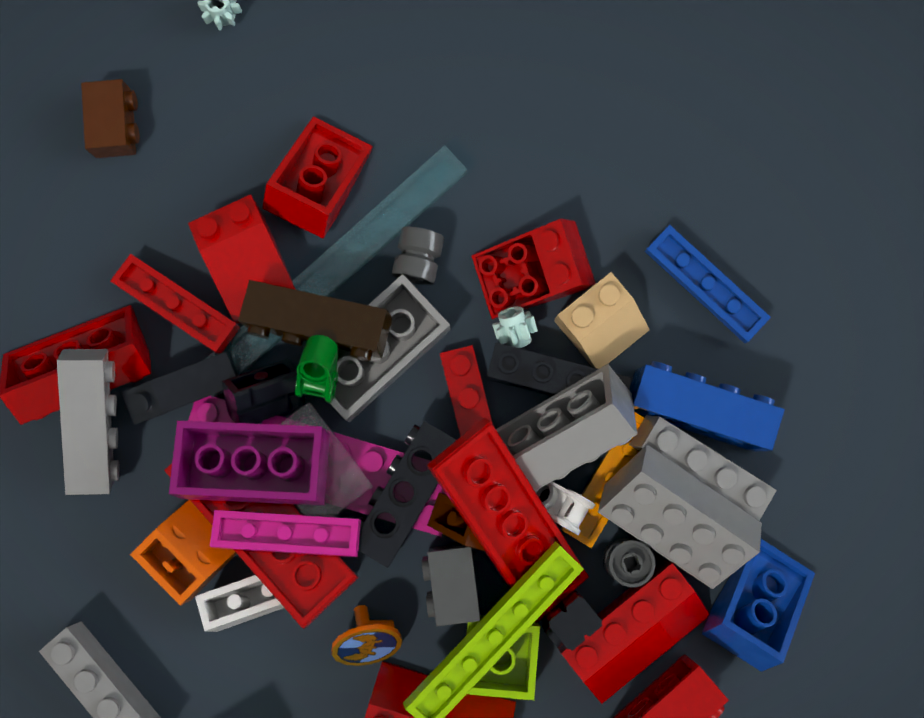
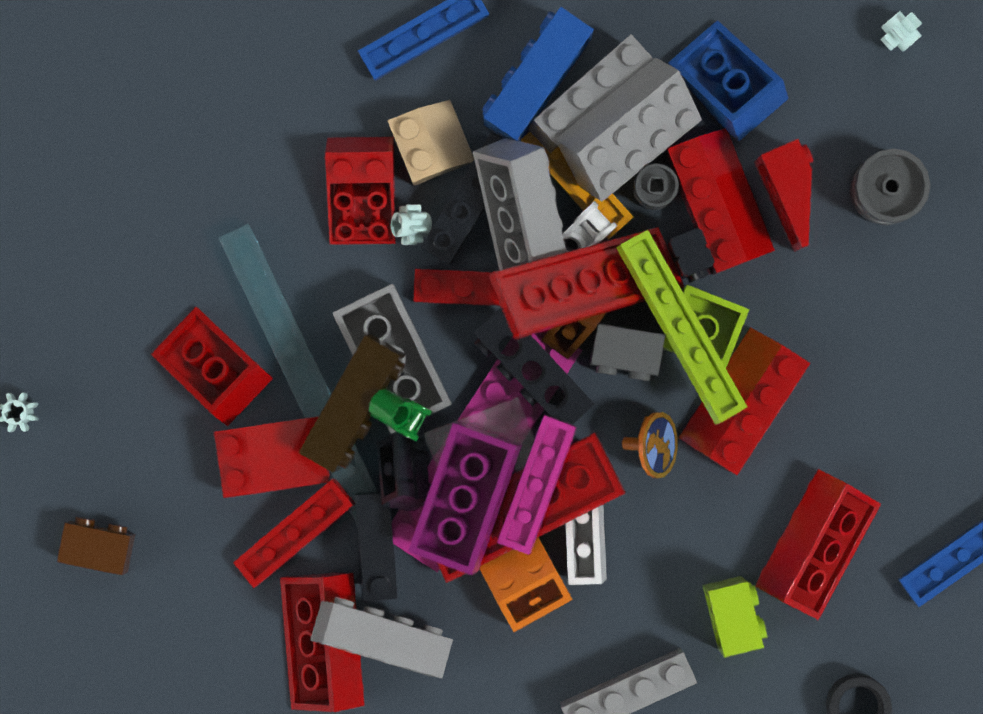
camera: 75 degrees left, 5 degrees up
dark grey wheel [391,227,445,285] -> none

